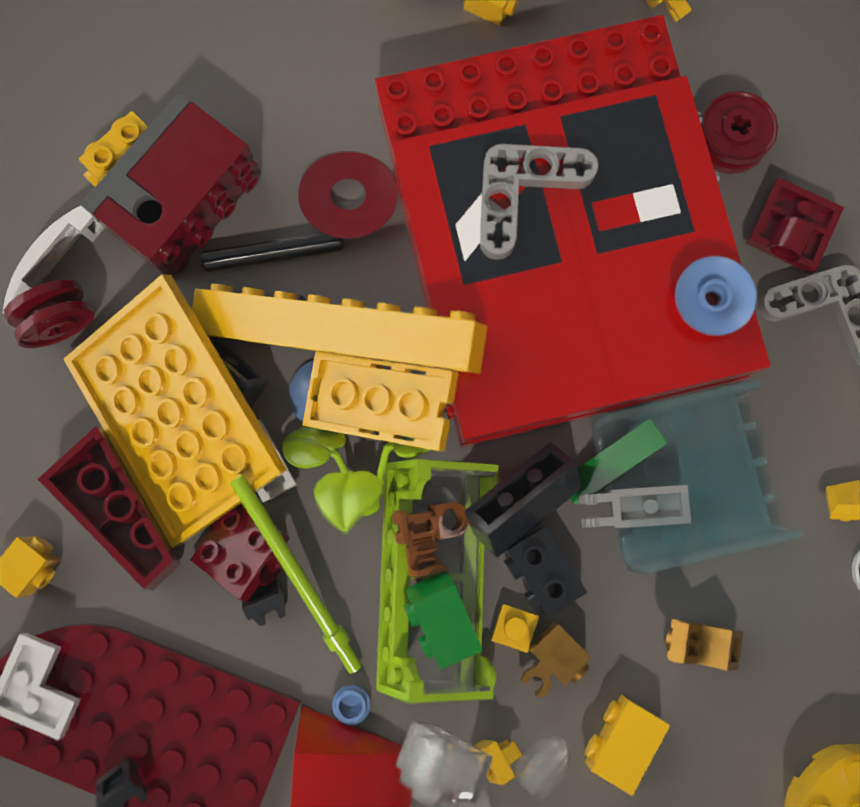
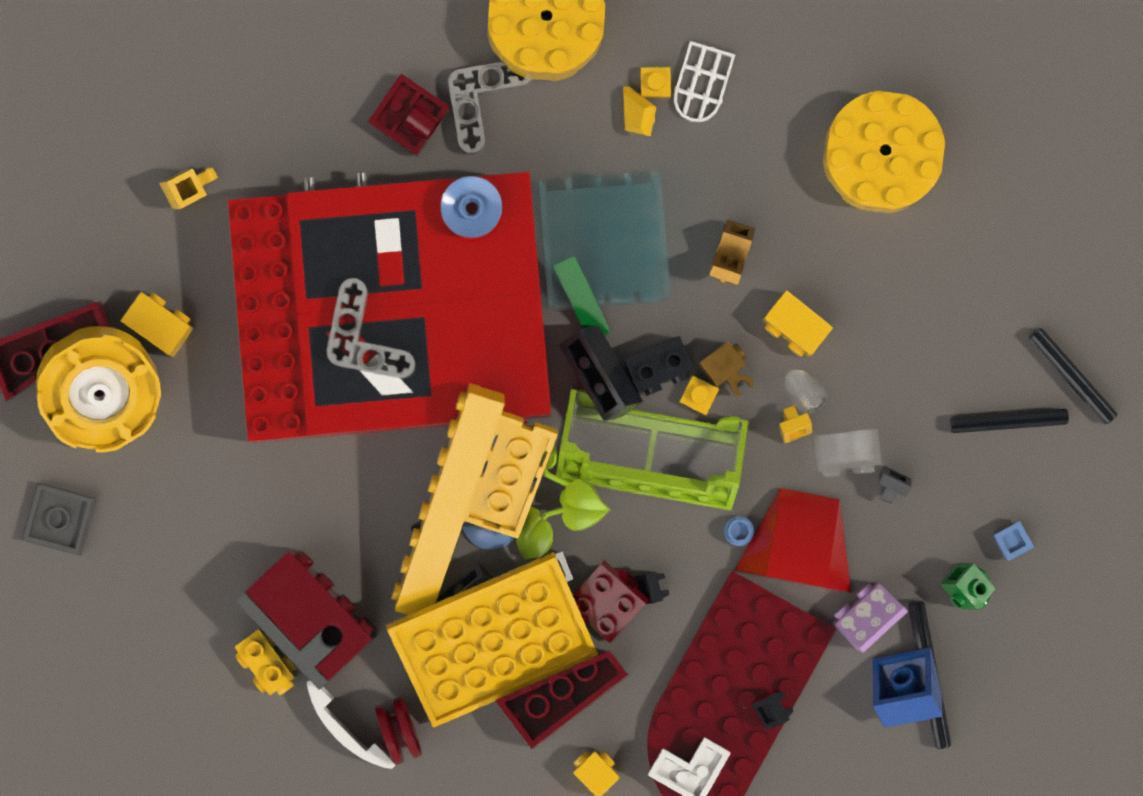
camera: 85 degrees left, 5 degrees up
black axle [201,232,343,272] -> none
lime bar [230,474,362,674] -> none
dark red sticker [298,152,398,238] -> none
dark orange piece [392,502,469,577] -> none
clear brick [395,720,493,807] -> none
green brick [403,571,483,671] -> none
light grey hinge [579,485,691,529] -> none
dark red wheel [701,91,778,175] -> none

